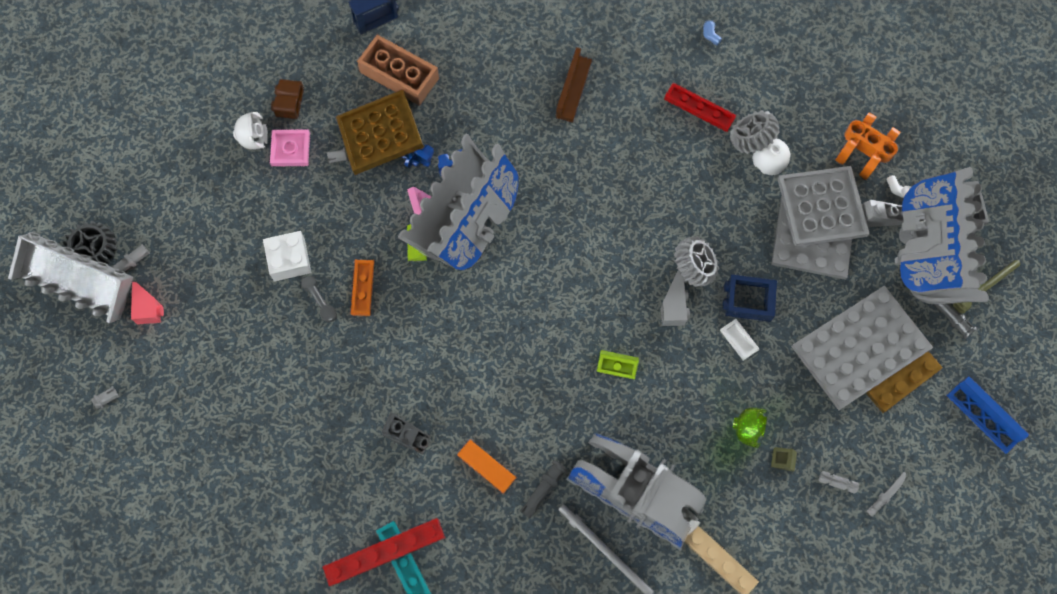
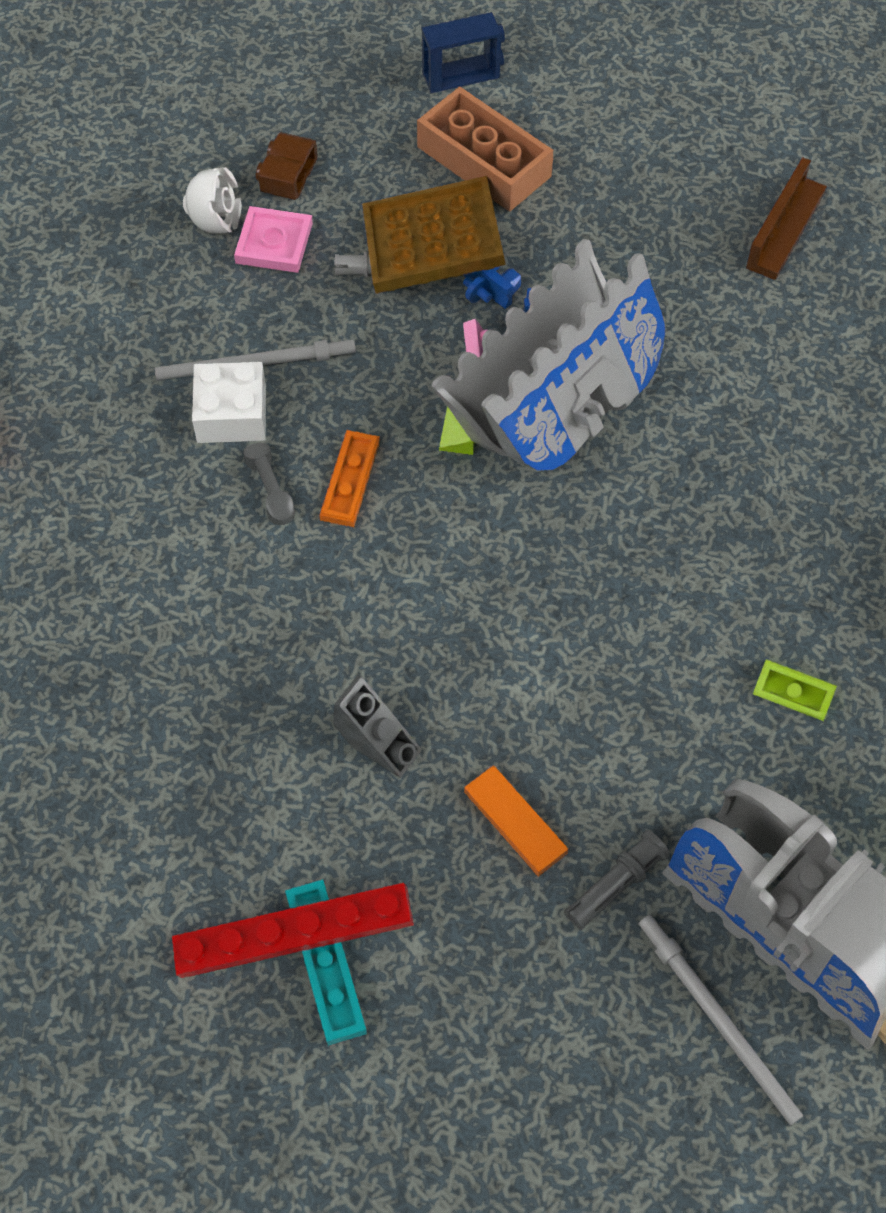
camera: 15 degrees right, 10 degrees down
none -> light grey bar [155,339,356,381]

